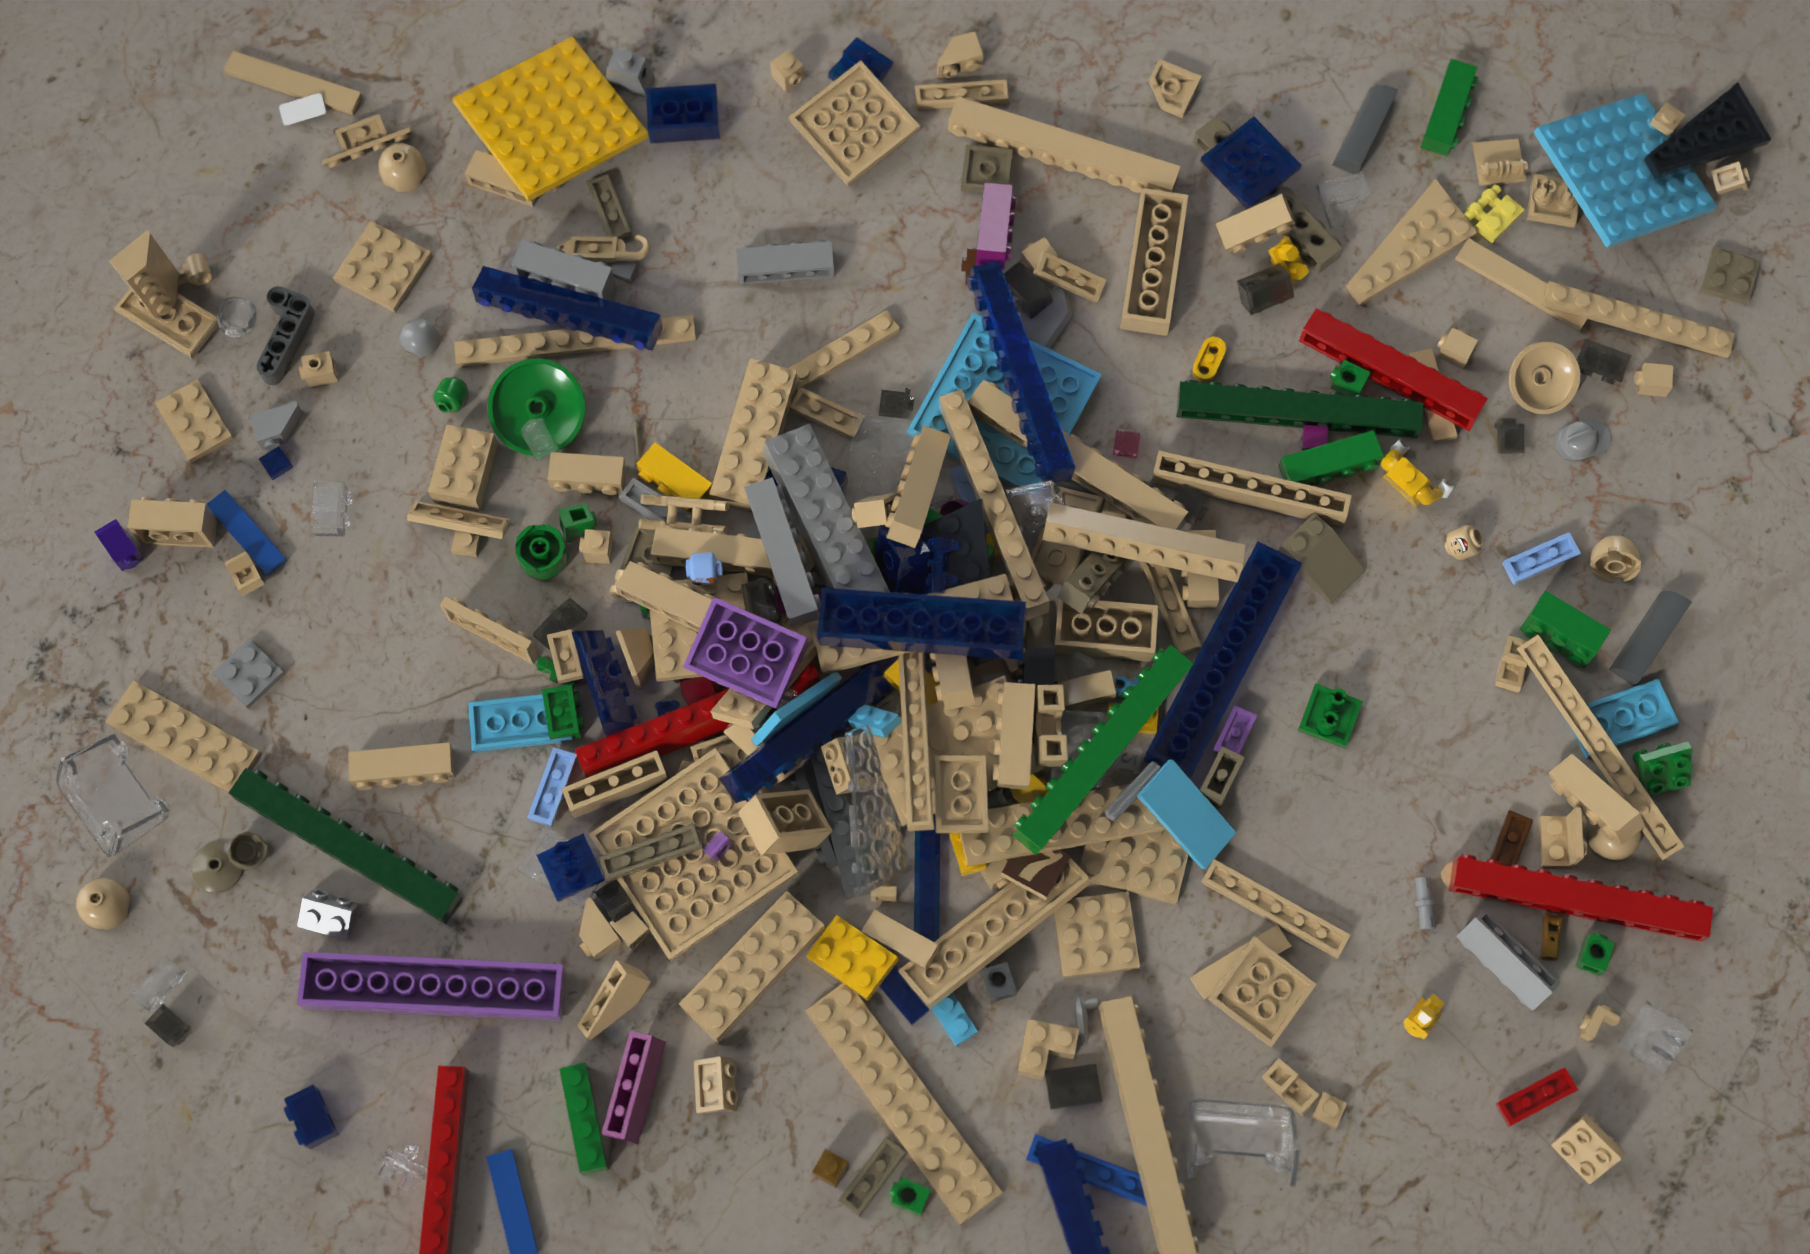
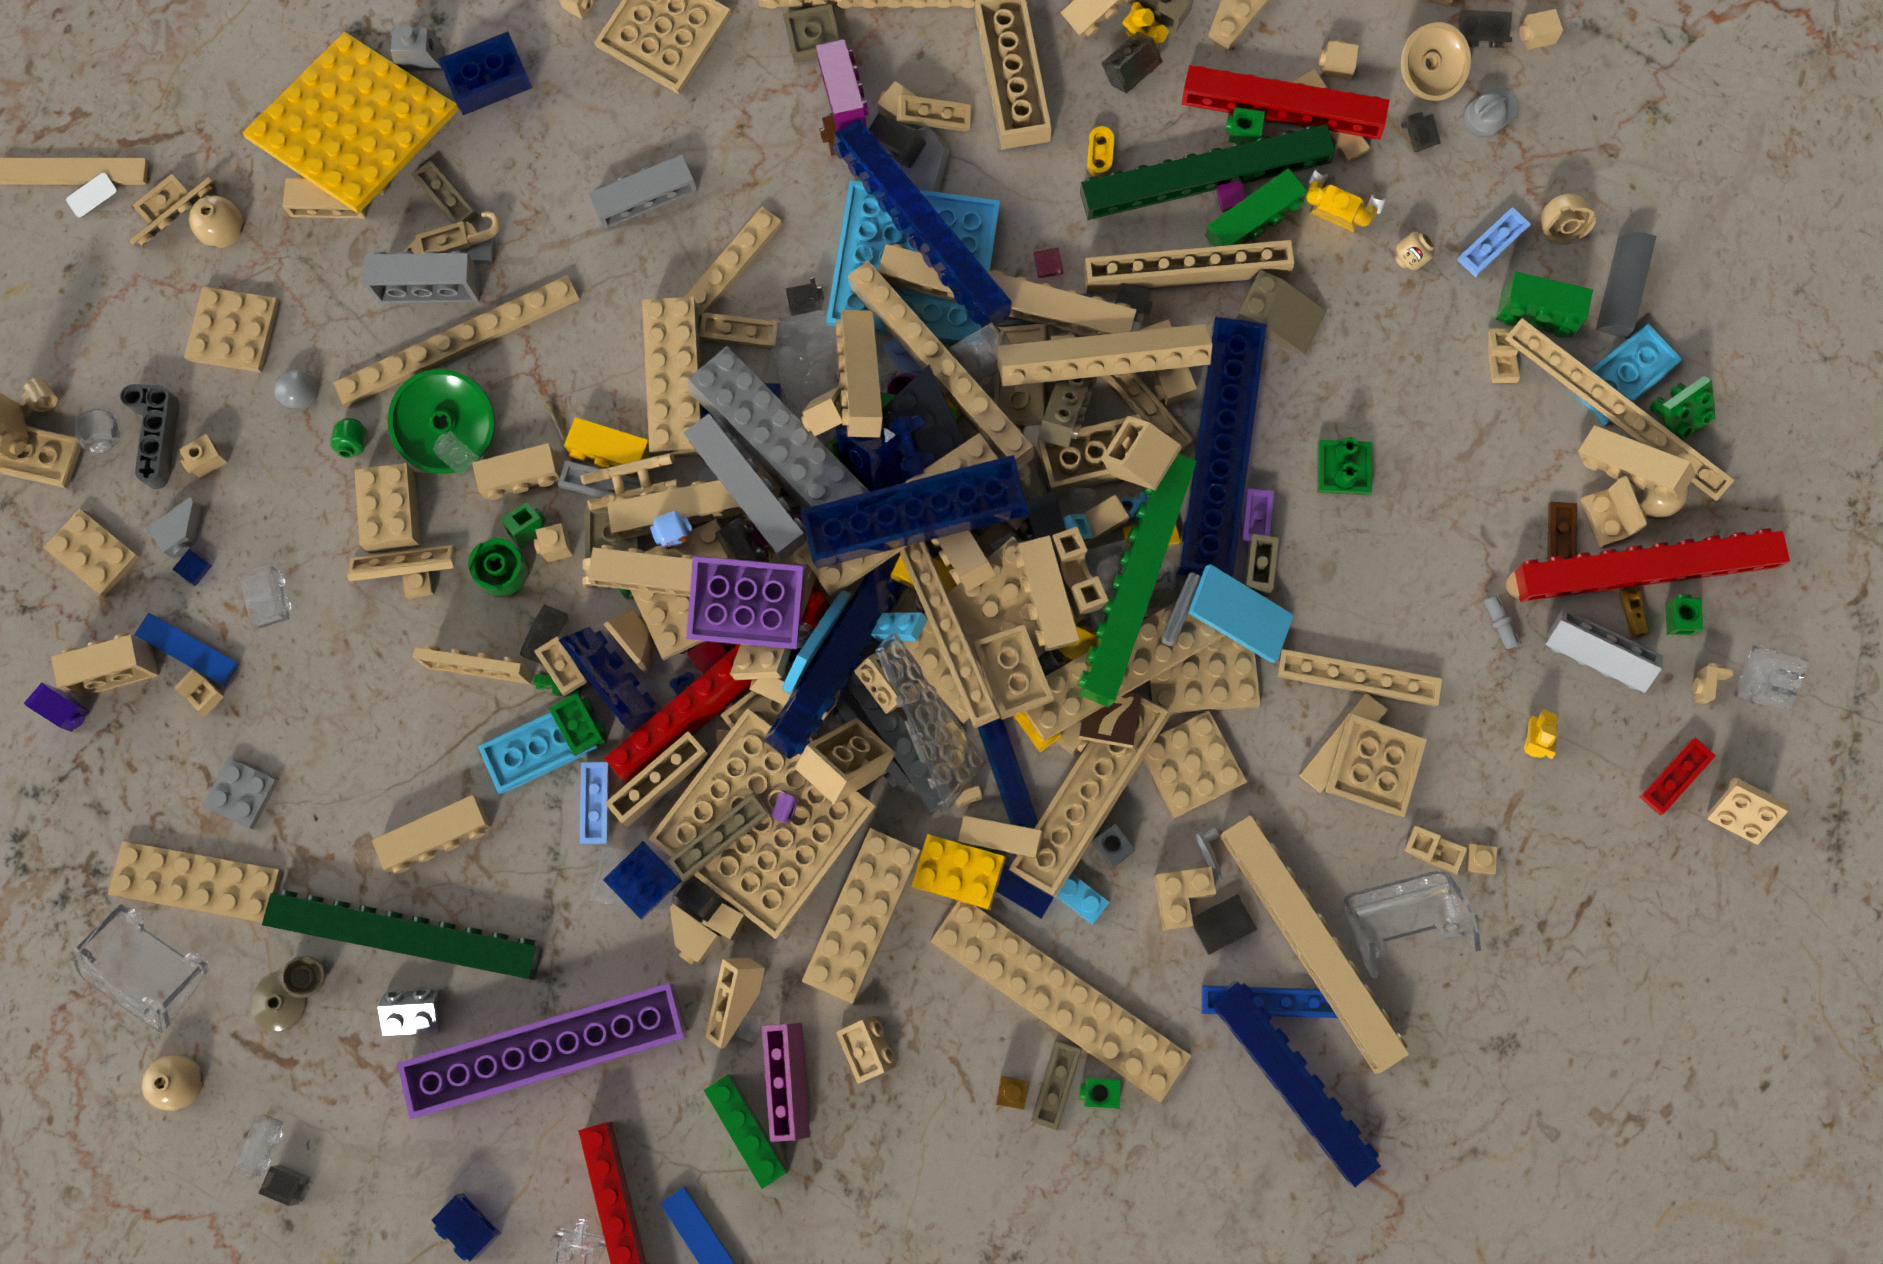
camera: 15 degrees left, 5 degrees up
clear blue brick [472,266,663,351] -> none
none -> medium azure plate [1062,513,1093,542]
none -> tan slope [1101,416,1182,490]

